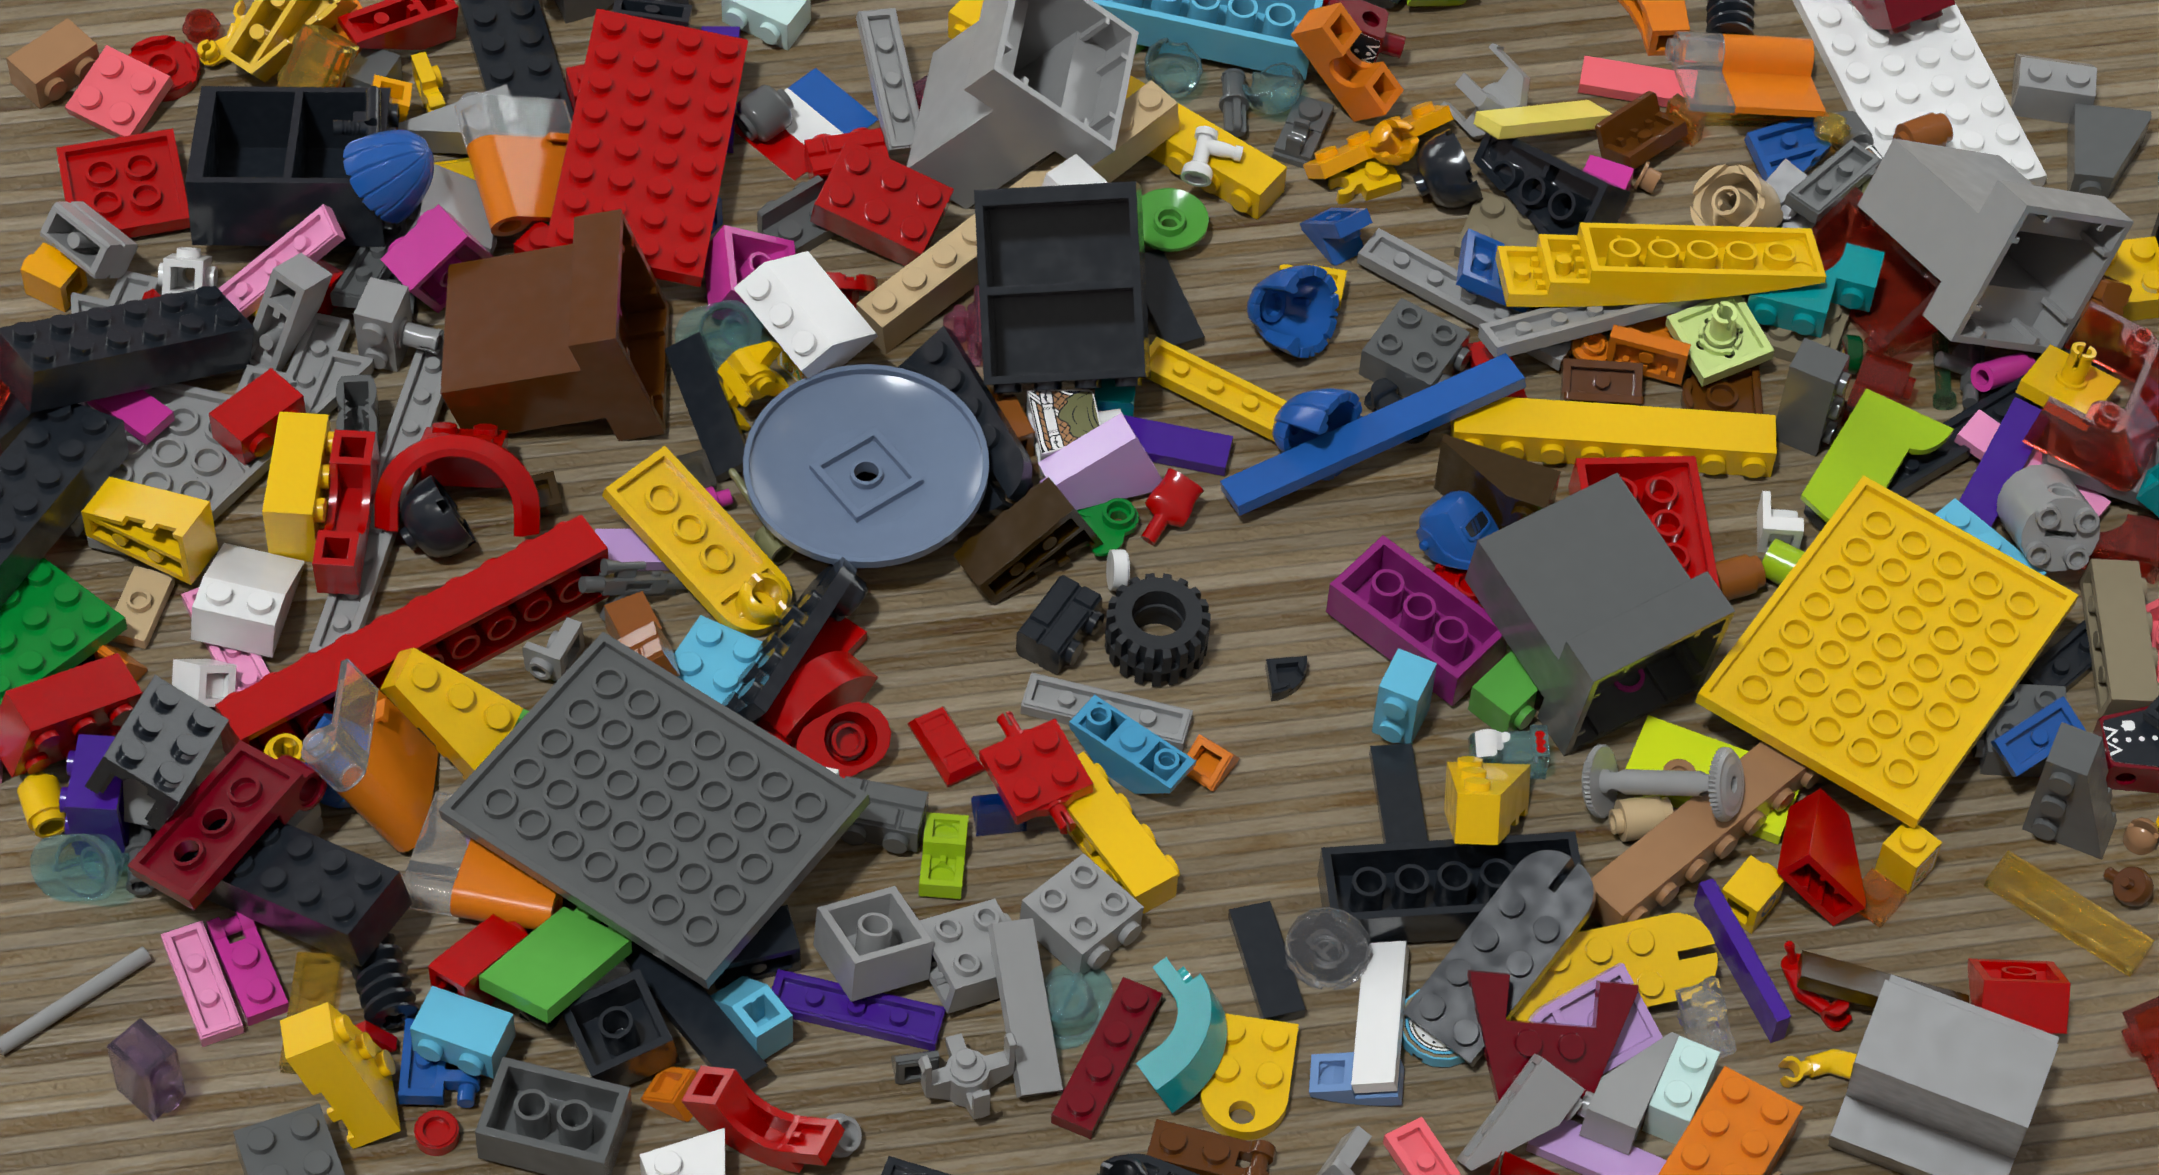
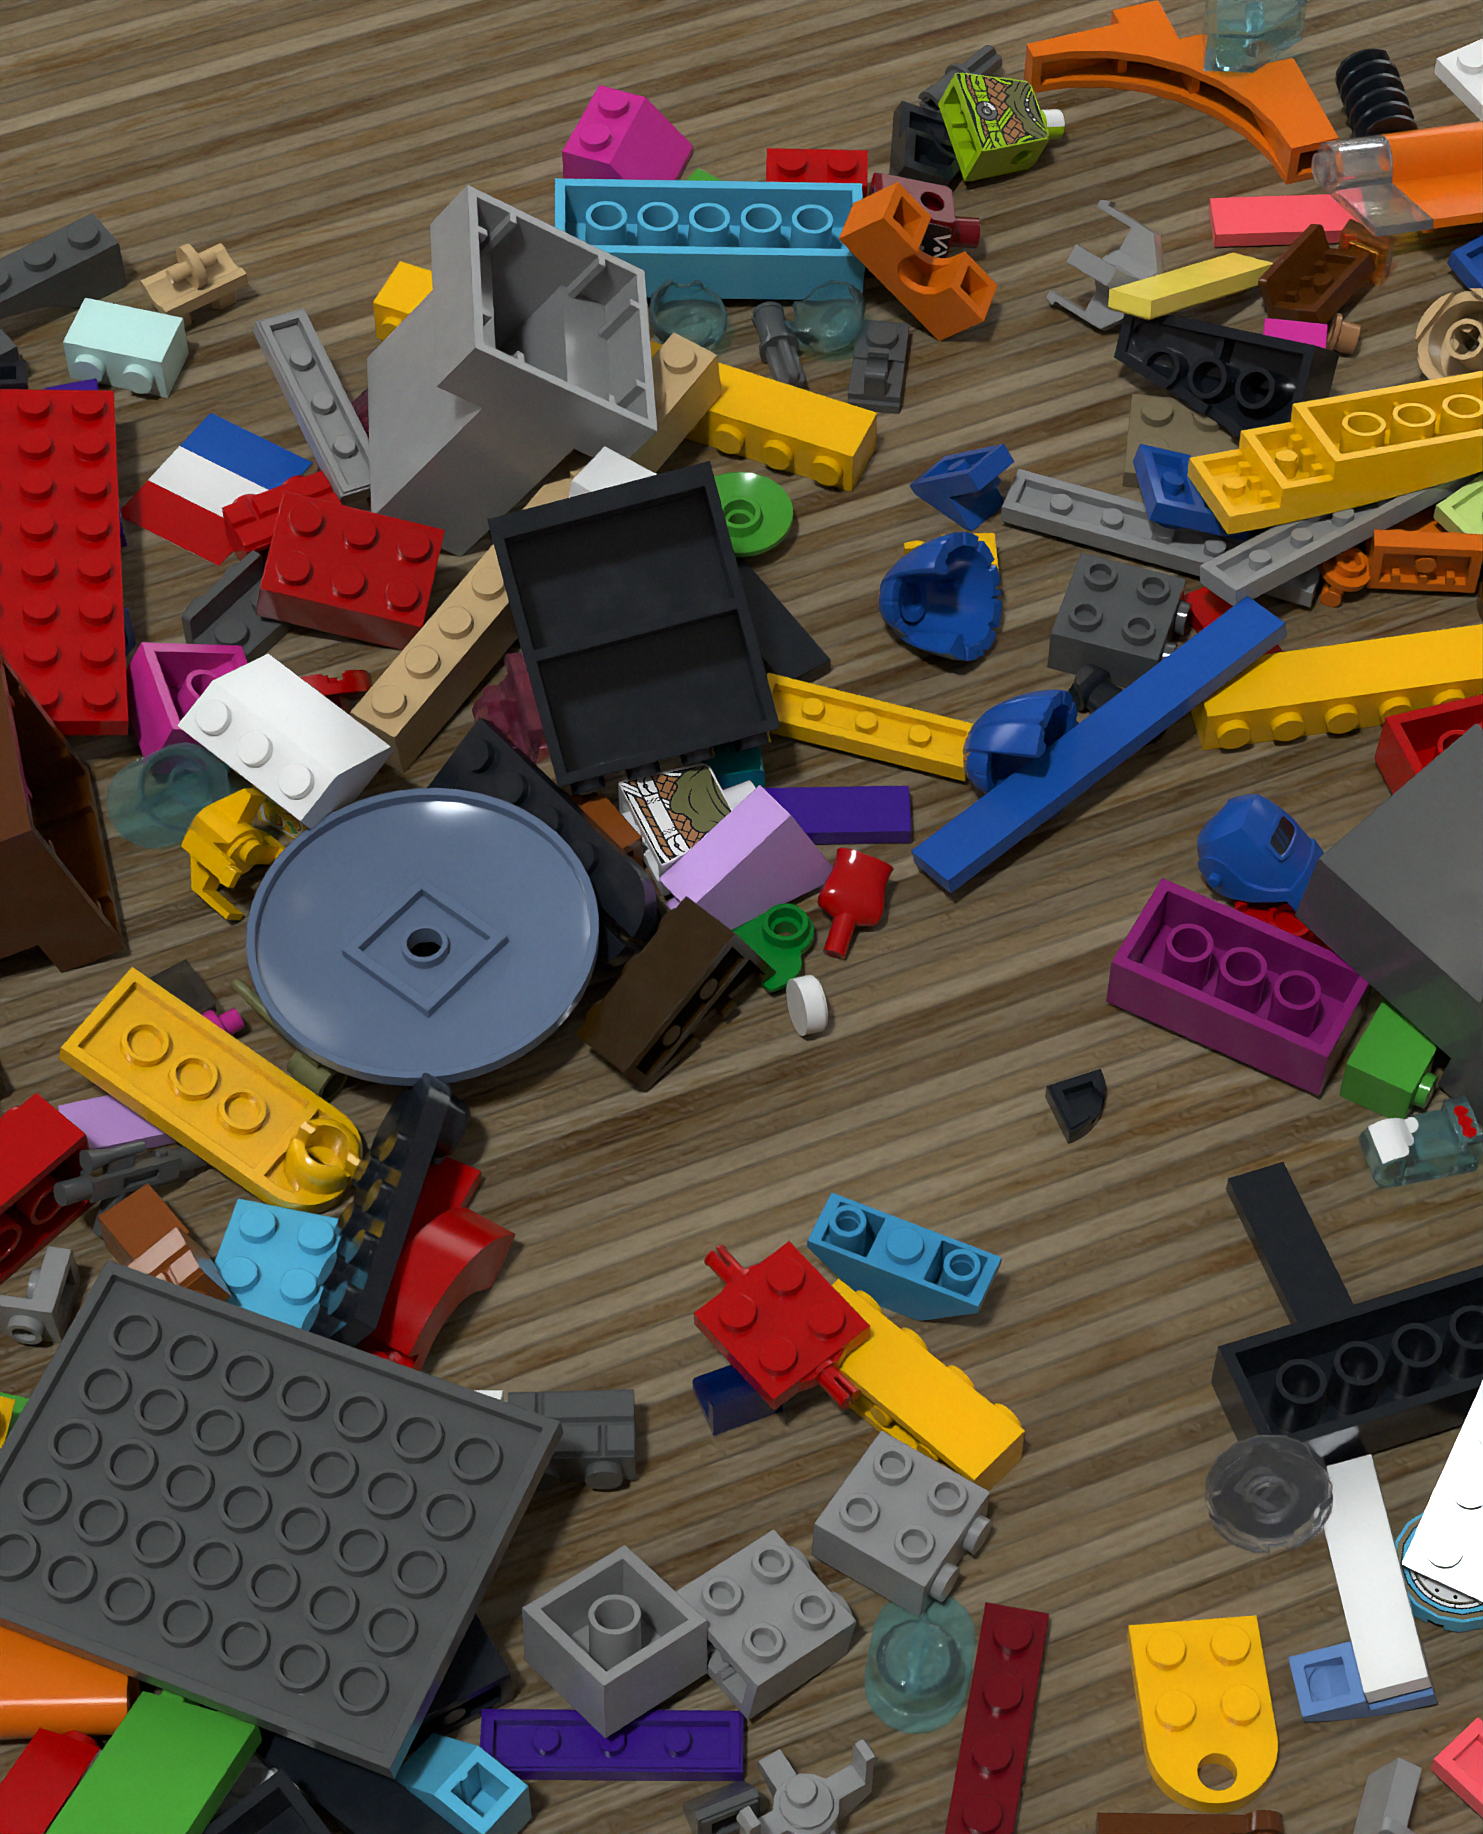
camera: 10 degrees left, 0 degrees up
black tile [664,331,746,483] -> none
dark grey head [734,85,794,142] -> none
red piece [796,702,891,778] -> none
red tile [908,706,985,787] -> none
lime slope [918,812,969,899] -> none
light grey tile [988,918,1063,1098] -> none
black brick [1016,575,1105,675] -> none
light grey tile [1020,672,1193,751] -> none
black tyre [1105,573,1211,687] -> none
teal arch [1136,957,1227,1113] -> none
white piece [1181,126,1243,187] -> none
orange slope [1186,734,1240,792] -> none
black tile [1228,901,1306,1022] -> none
light orange plate [1303,101,1454,179] -> none
yellow plate [1328,158,1402,204] -> none
medium azure brick [1372,648,1437,744] -> none
black cylinder [1412,128,1483,209] -> none
dark brown slope [1434,434,1561,530] -> none
yellow wedge [1444,756,1531,845] -> none
reddish brown bracket [1560,358,1644,406] -> none

